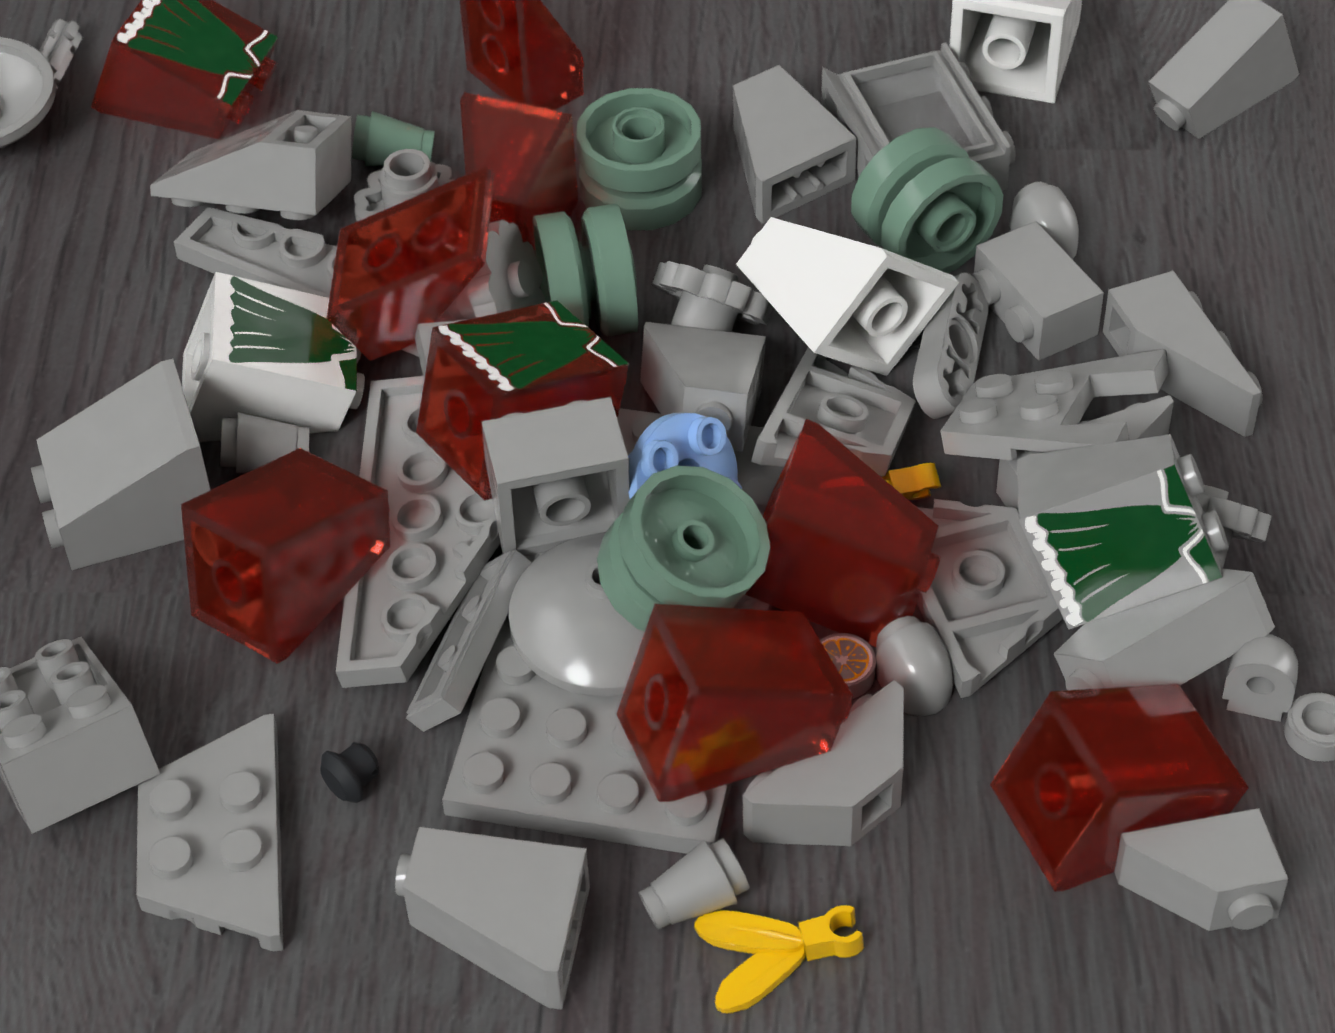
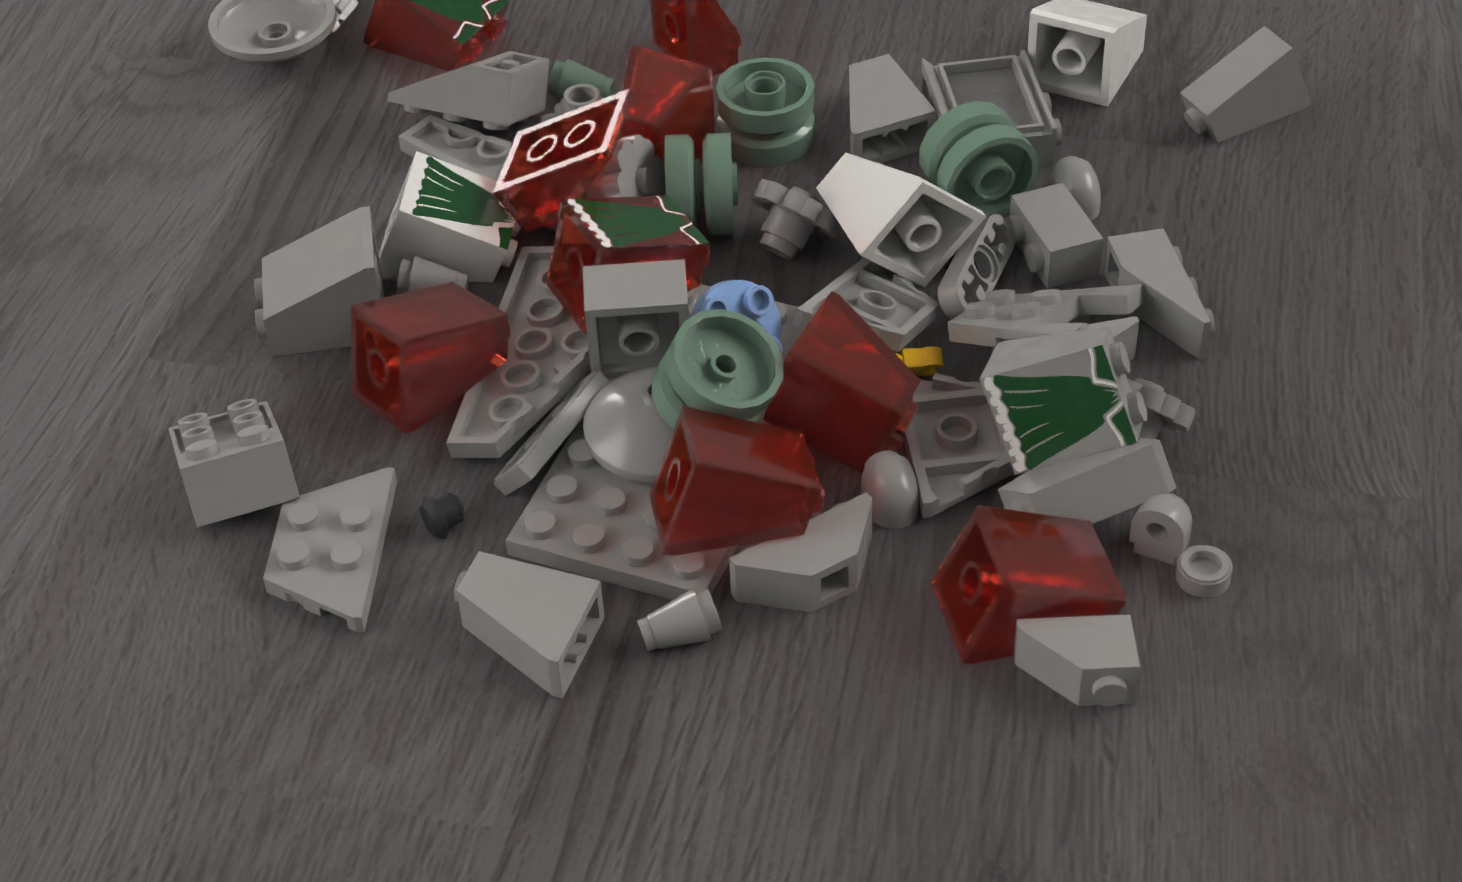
camera: 10 degrees right, 5 degrees down
light grey slope [640,322,766,452] -> none
yellow piece [694,905,864,1013] -> none
light grey tile [809,633,876,700] -> none

